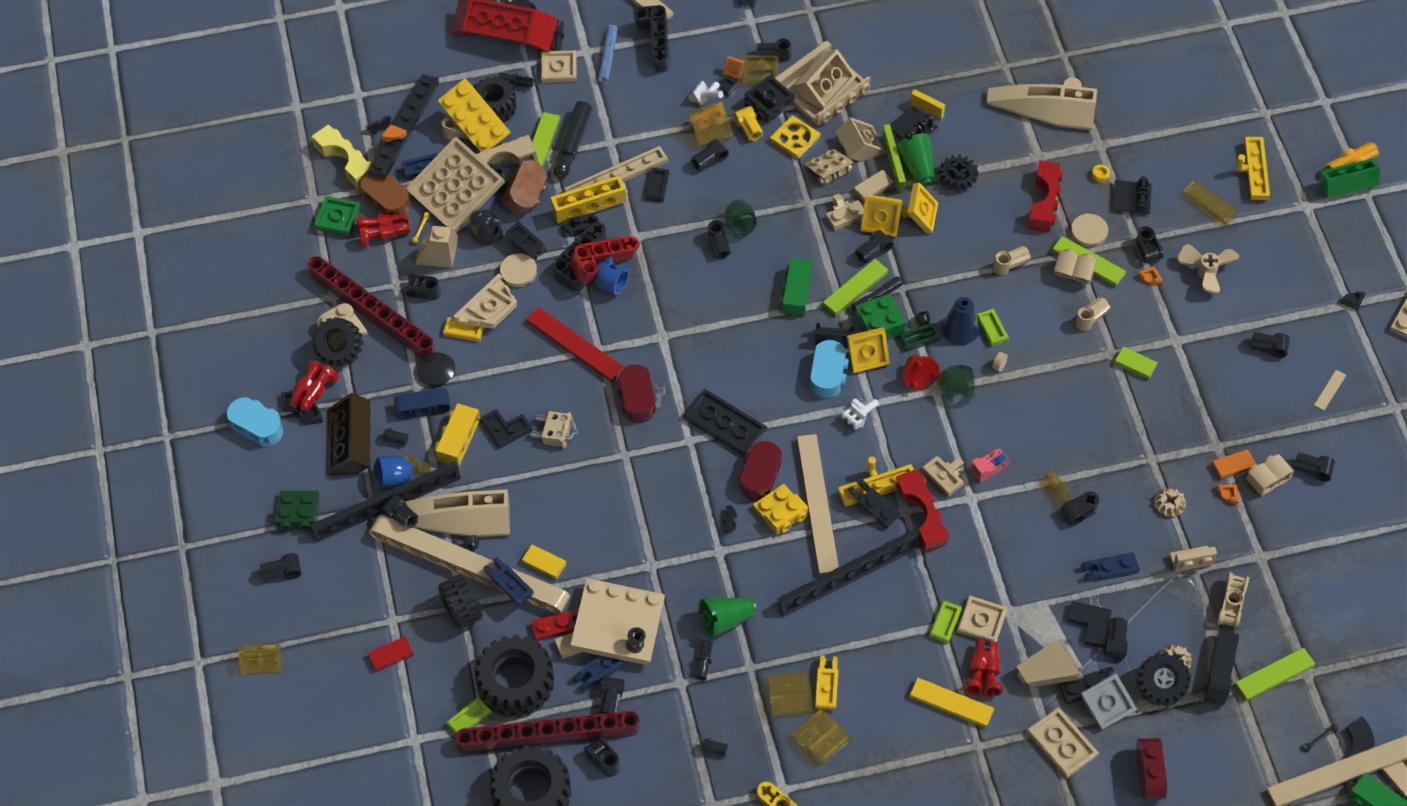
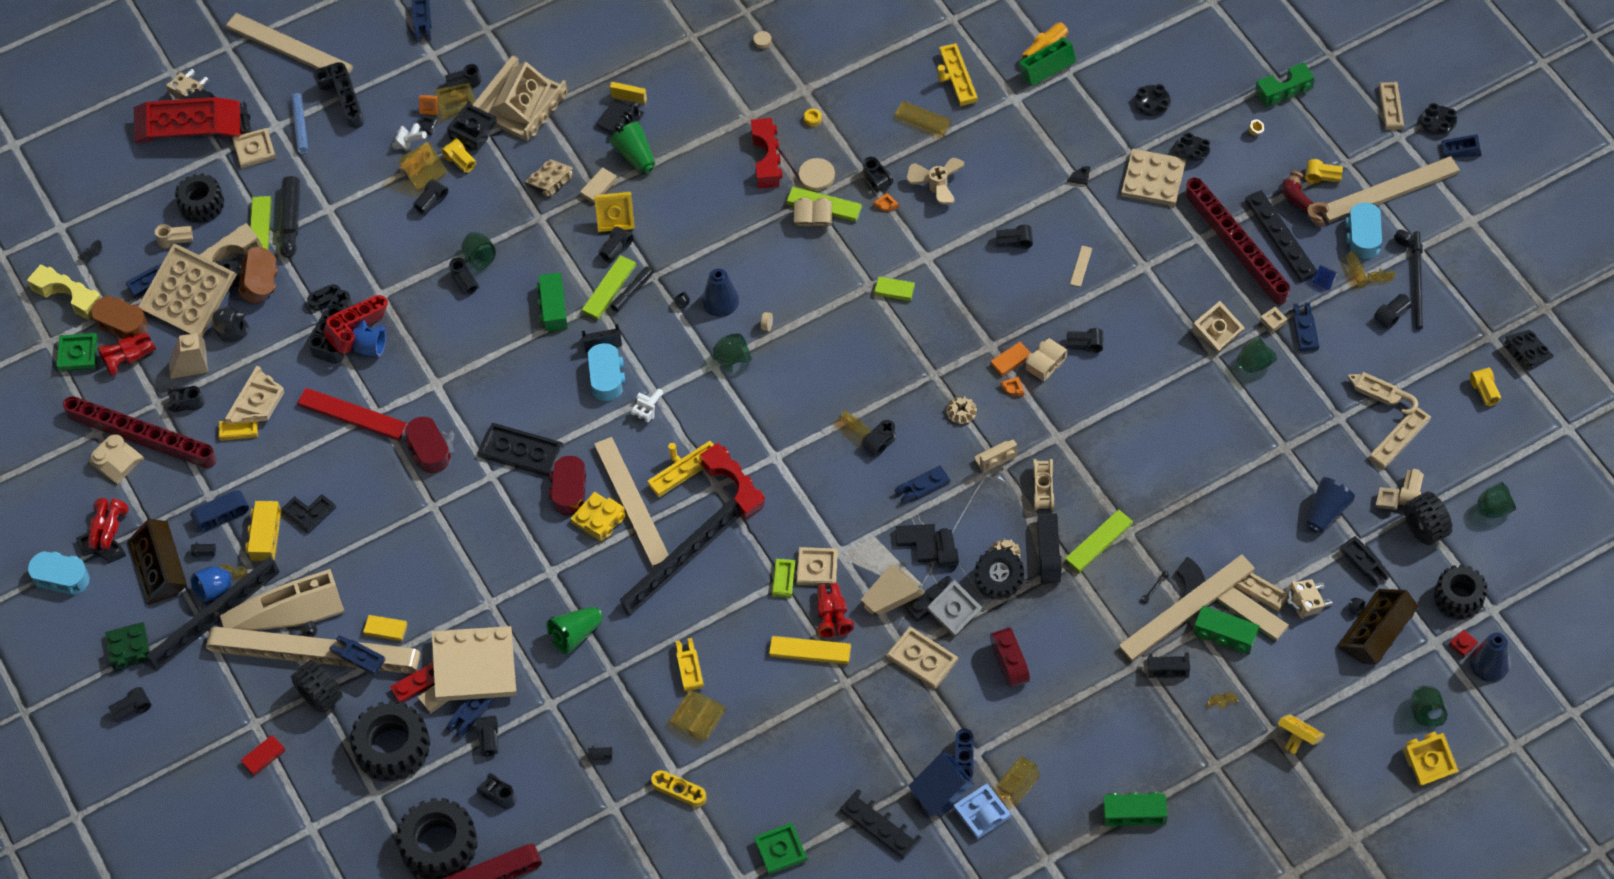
camera: 15 degrees left, 0 degrees up
clear yellow hinge [239,643,283,675] -> none
black tyre [312,317,363,366] -> none
black plate [368,74,439,180] -> none
orange tile [382,125,407,142] -> none
black piece [382,493,419,529] -> none
yellow hinge [411,212,430,244] -> none
black dish [417,352,455,387] -> none
yellow plate [438,78,511,152] -> none
lime tile [446,697,492,734] -> none
dark red beam [455,711,640,754] -> none
black axle [498,72,534,88] -> none
tan tile [500,254,537,287] -> none
black hinge [505,221,547,260] -> none
tan piece [531,411,579,449] -> none
yellow brick [550,176,626,224] -> none
tan tile [564,146,668,193] -> none
black bush [626,627,646,653] -> none
black tile [646,167,670,202] -> none
black axle [694,640,714,681] -> none
black piece [722,505,737,533] -> none
clear yellow slope [768,672,813,716] -> none
yellow piece [770,115,820,159] -> none
tan hinge [826,194,864,231] -> none
tan slope [836,117,887,162] -> none
yellow tile [847,327,890,373] -> none
black hinge [848,478,901,528] -> none
green brick [855,294,906,341] -> none
lime tile [882,124,906,193] -> none
dark green tile [899,322,941,352] -> none
yellow tile [901,182,938,234] -> none
red piece [903,355,940,391] -> none
tan hinge [923,456,964,496] -> none
black gear [939,154,979,191] -> none
coral leg [970,449,1010,483] -> none
lime tile [976,308,1009,347] -> none
tan wedge [987,84,1097,130] -> none
tan piece [993,246,1031,275] -> none
tan piece [1075,297,1110,331] -> none
black hinge [1113,176,1152,214] -> none

